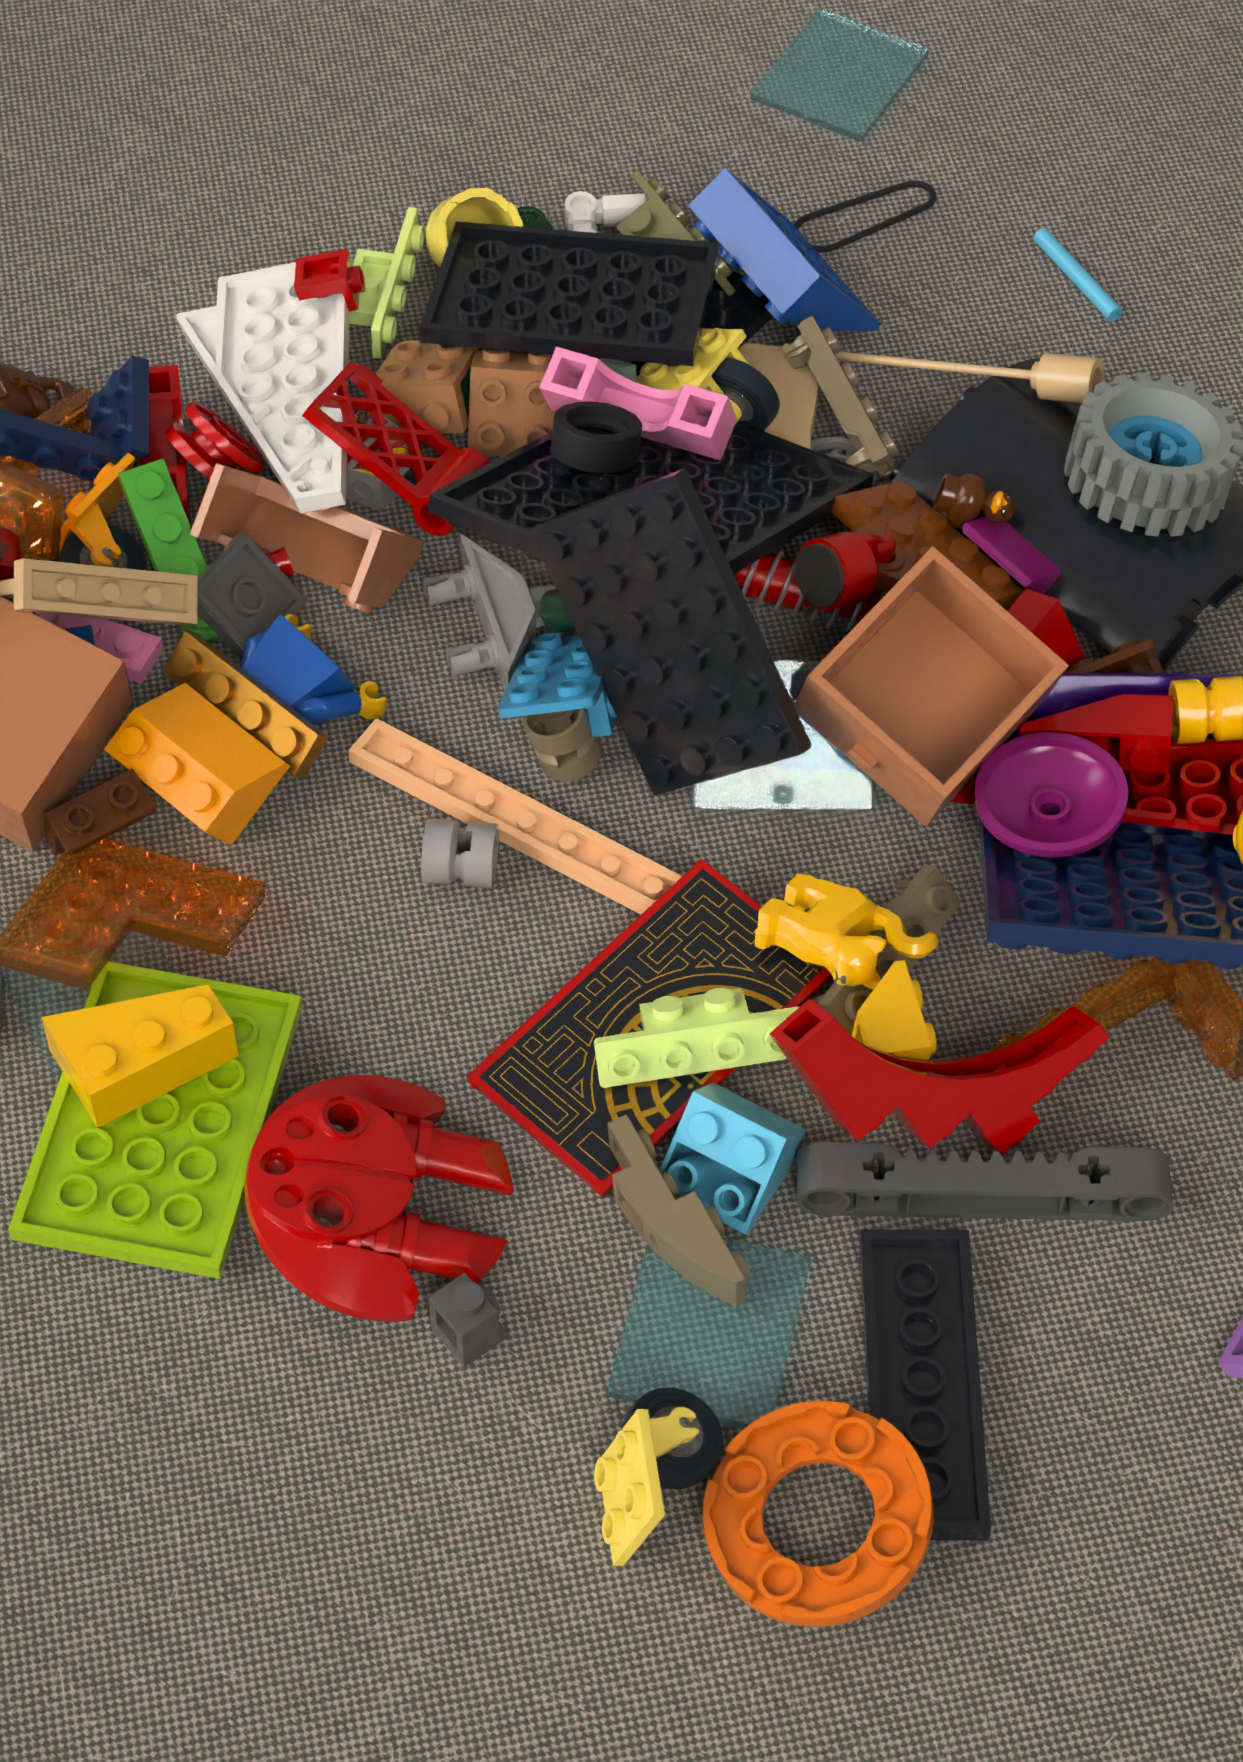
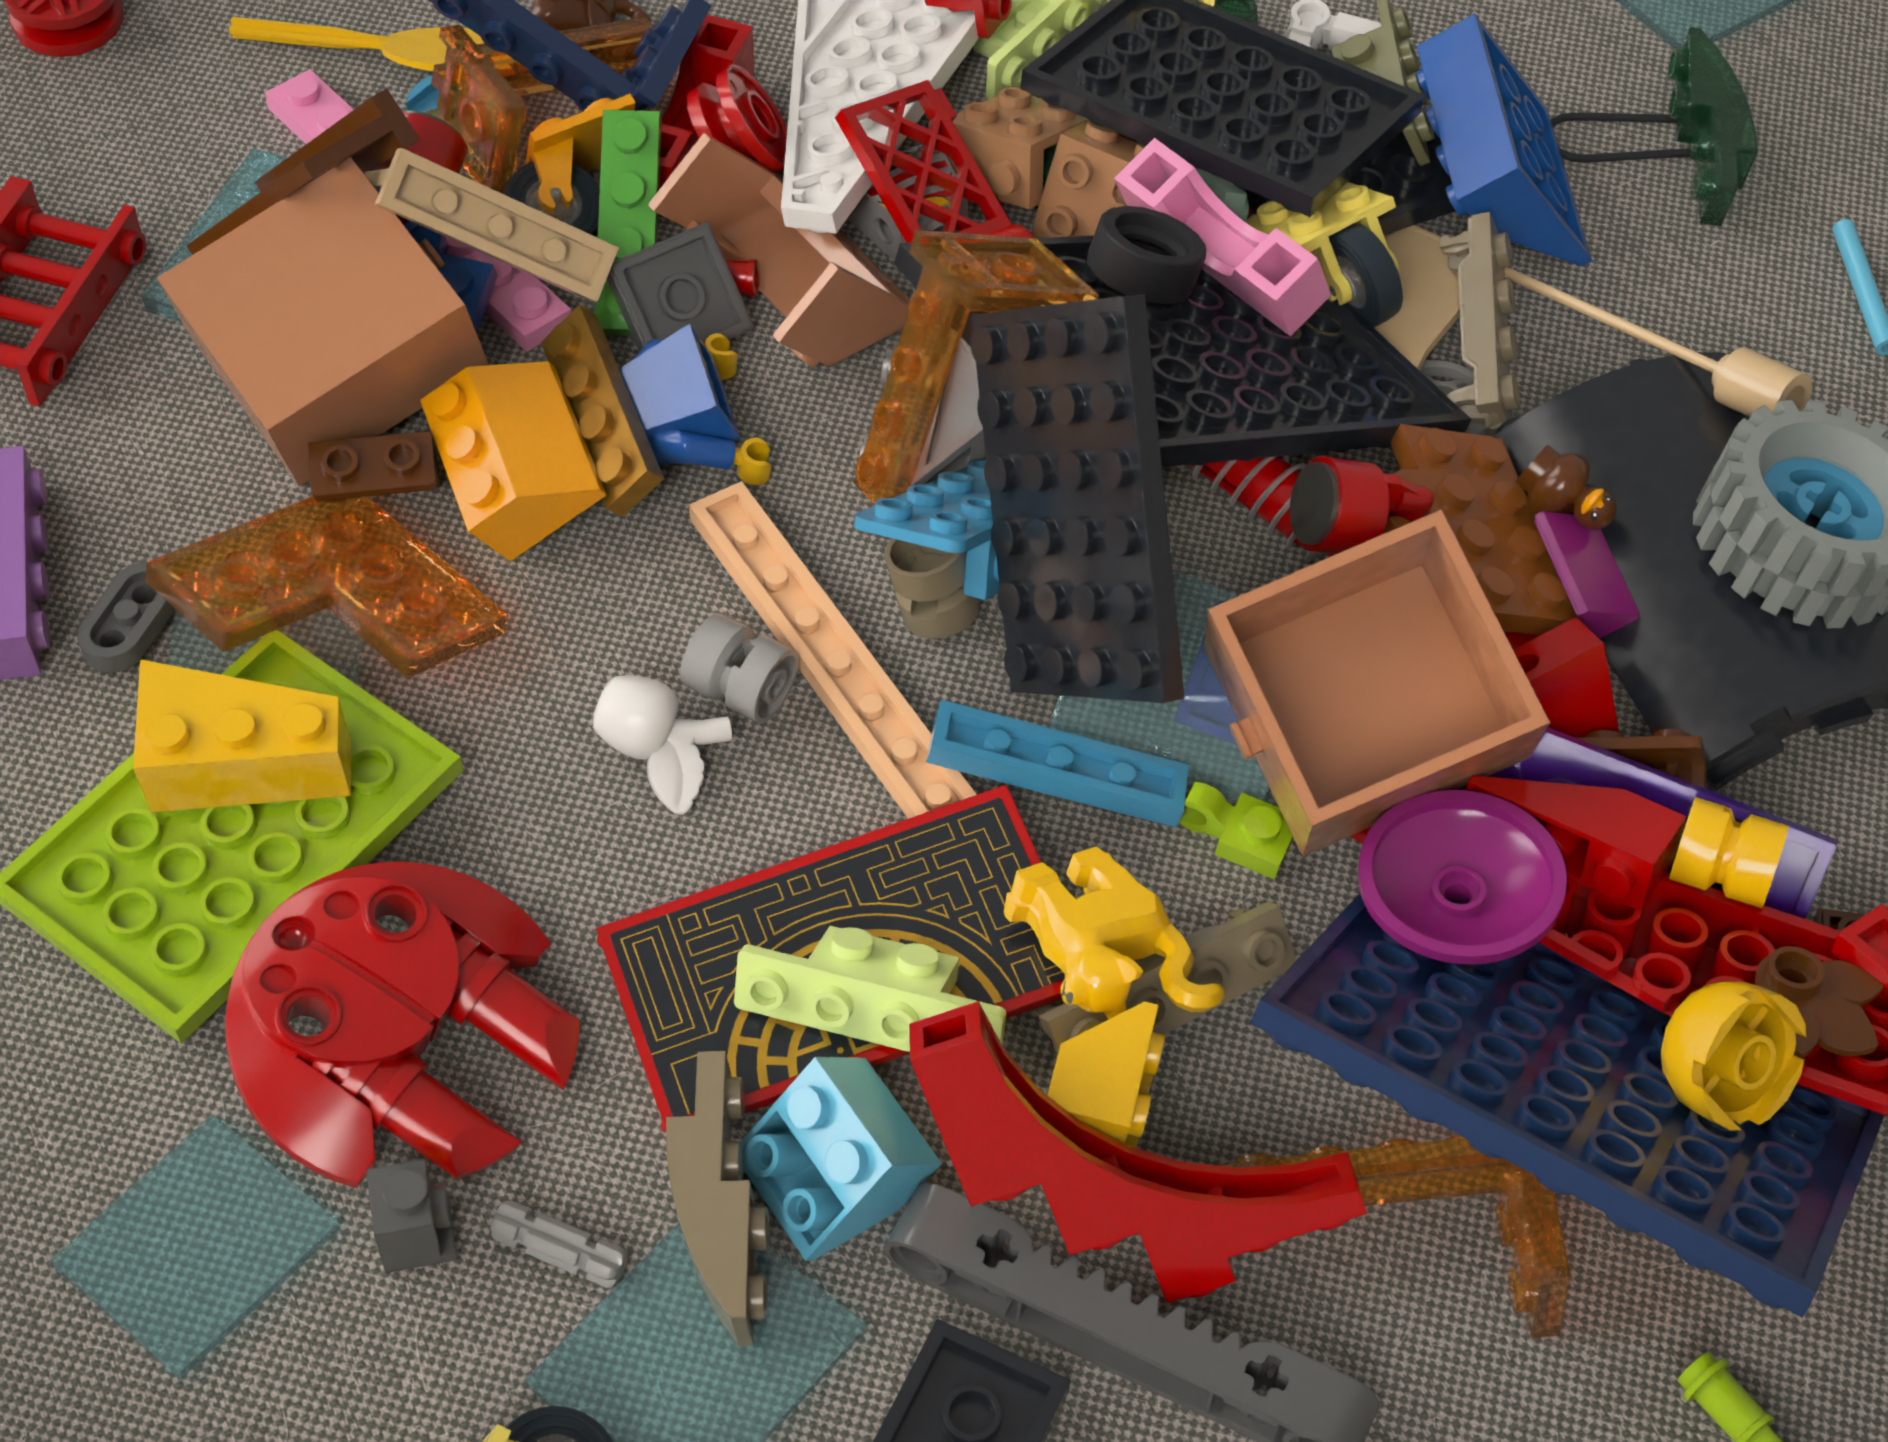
camera: 25 degrees right, 0 degrees up
none -> clear light blue piece [50,1114,341,1381]
none -> light grey axle [490,1200,628,1288]
none -> white piece [592,675,732,815]
none -> clear orange bracket [853,230,1099,505]
none -> dark azure plate [926,700,1189,828]
none -> lime plate [1180,782,1294,880]
none -> clear green slope [1668,27,1758,226]

